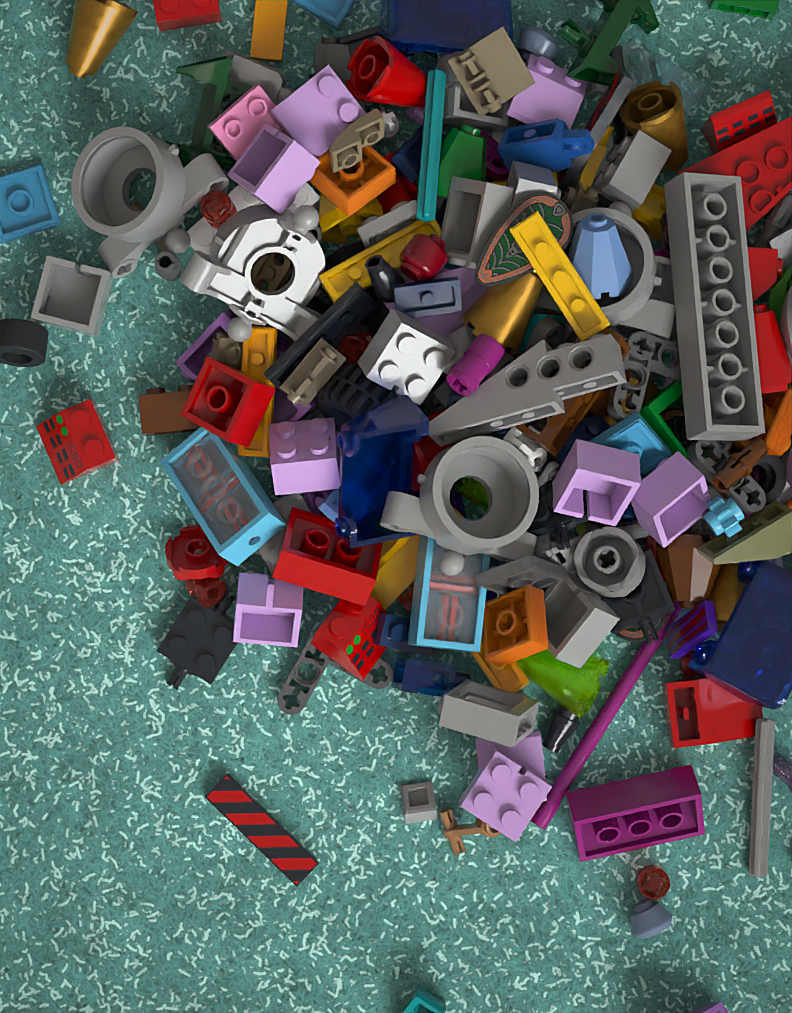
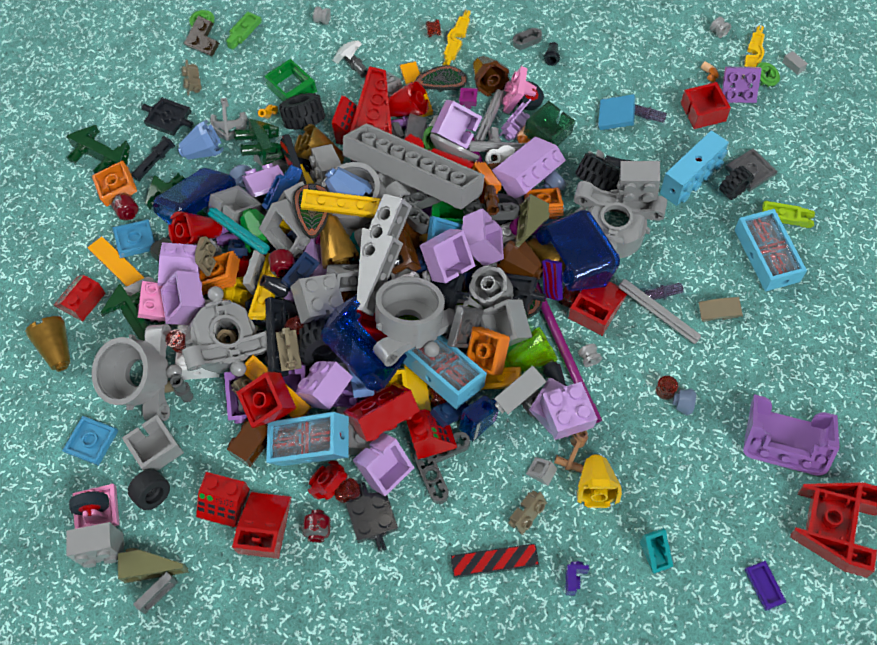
camera: 45 degrees left, 25 degrees down
magenta piece [446,334,505,396] -> none
dark tan hinge [447,26,535,117] -> none
magenta slope [566,765,705,862] -> none
medium azure gear [703,496,745,538] -> none
none -> red slope [232,492,292,559]
none -> black tyre [278,93,325,130]
none -> dark red head [303,510,331,543]
none -> dark tan hinge [508,490,547,535]
none -> dark purple bracket [565,561,589,596]
none -> yellow cone [577,454,622,508]
none -> light grey wheel [578,344,602,367]

